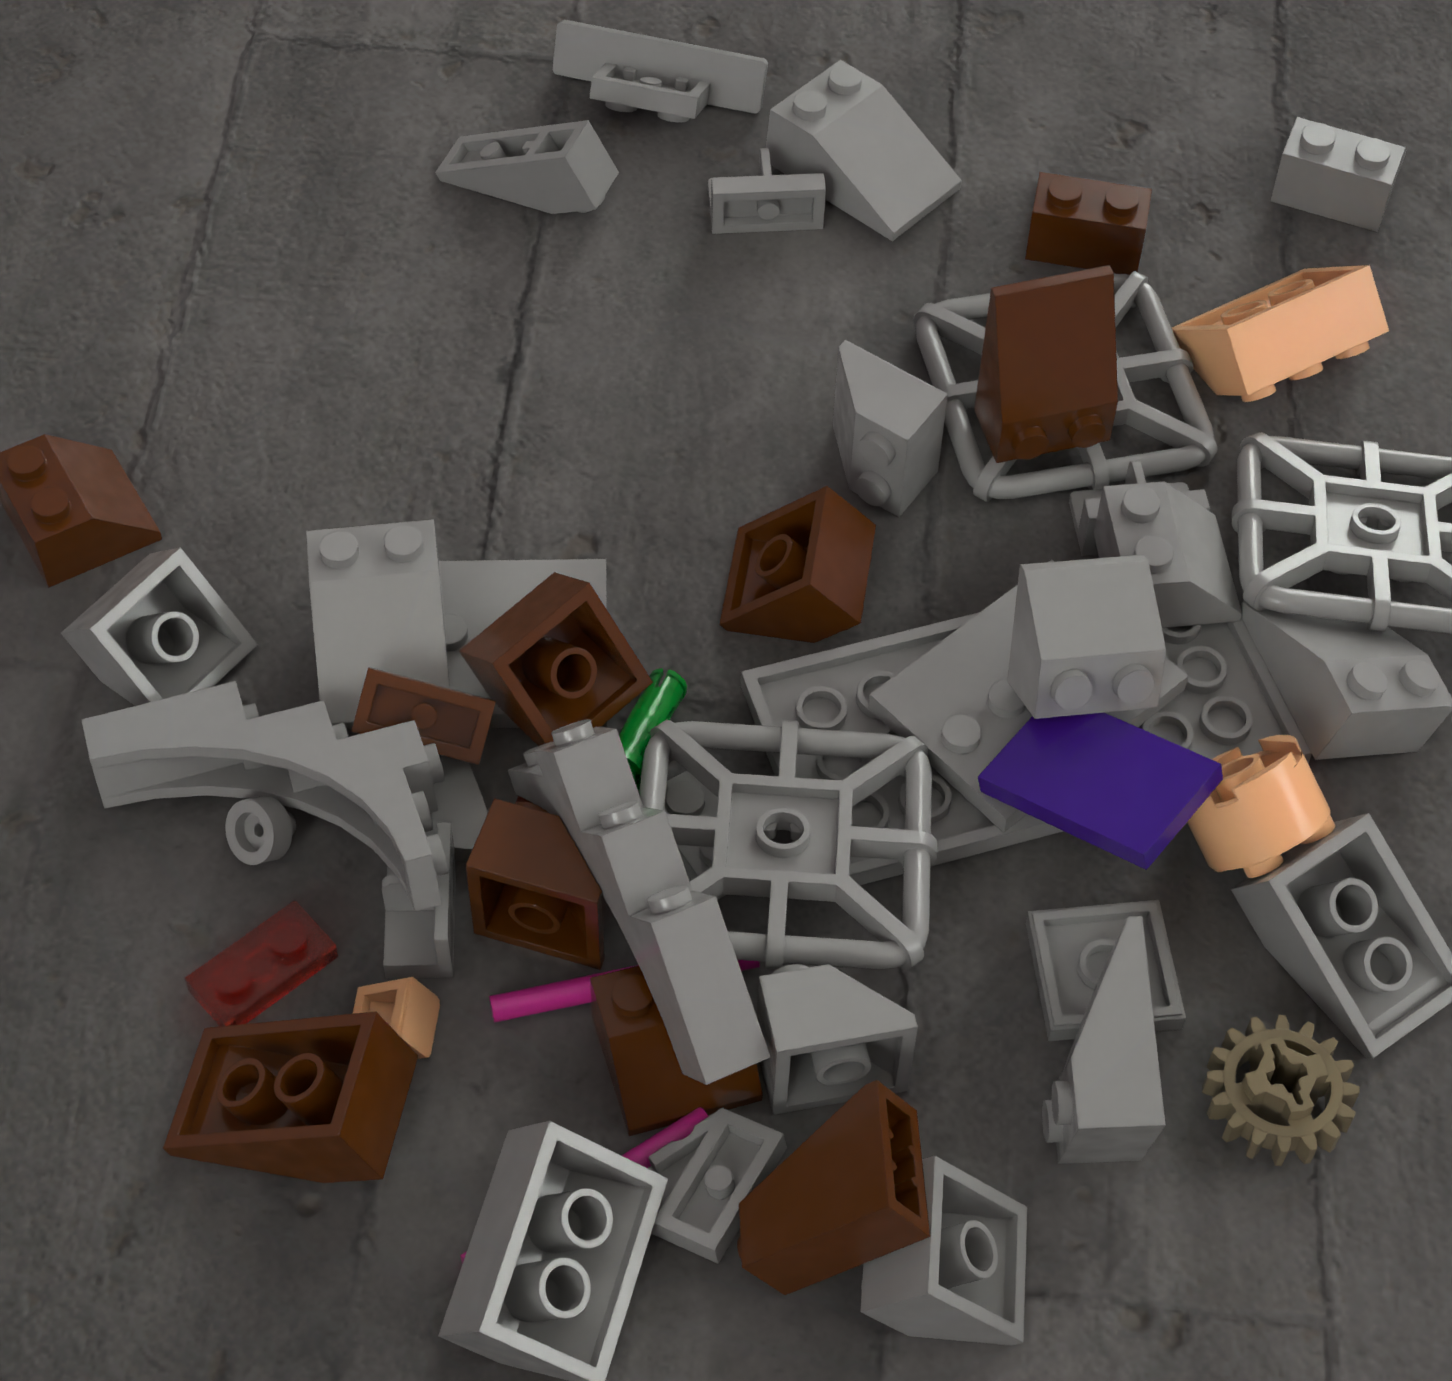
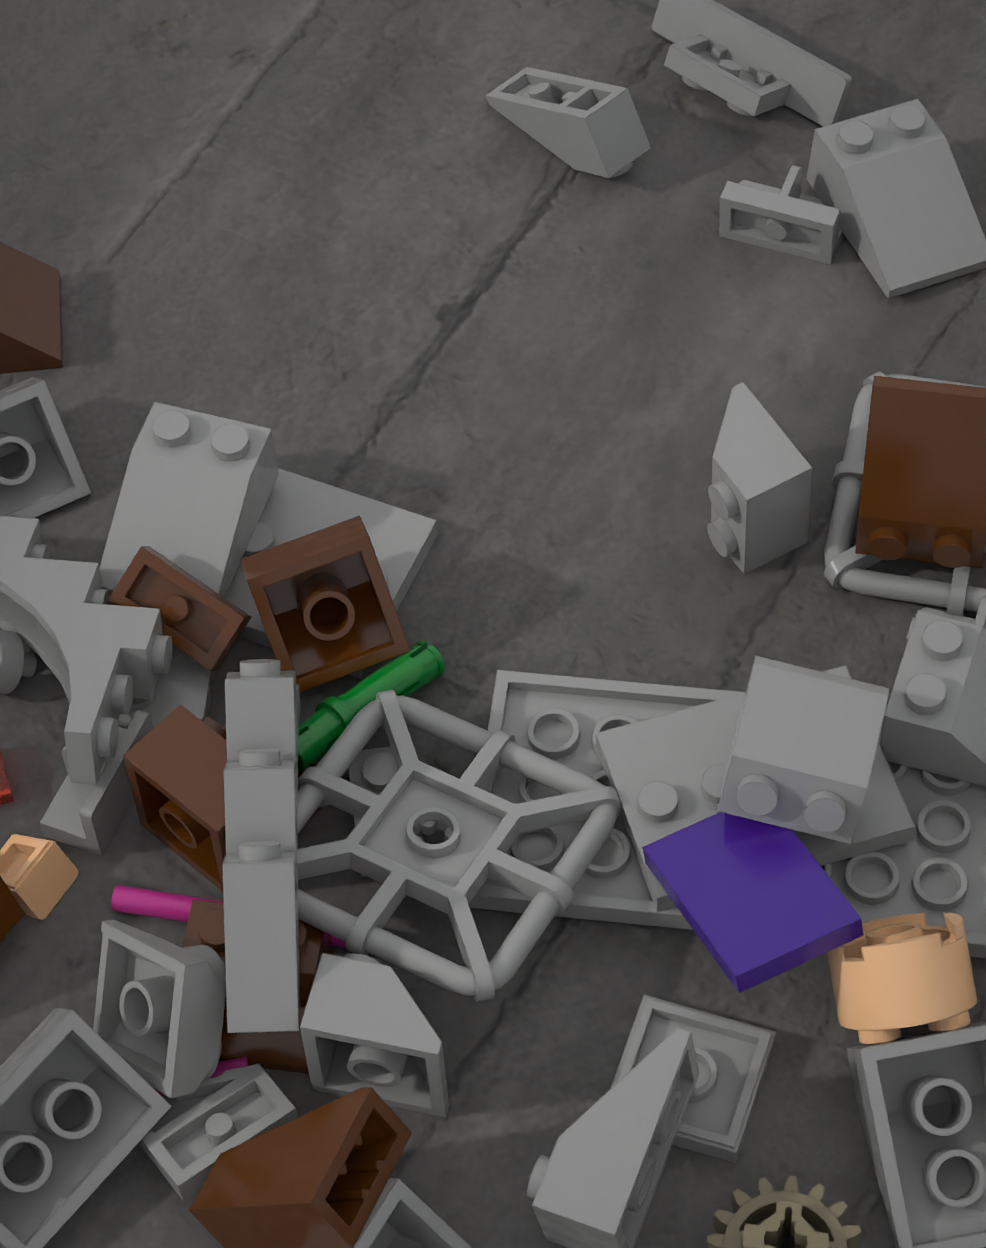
camera: 30 degrees right, 0 degrees up
reddish brown slope [719,486,876,643] -> none
none -> light grey slope [93,920,226,1098]

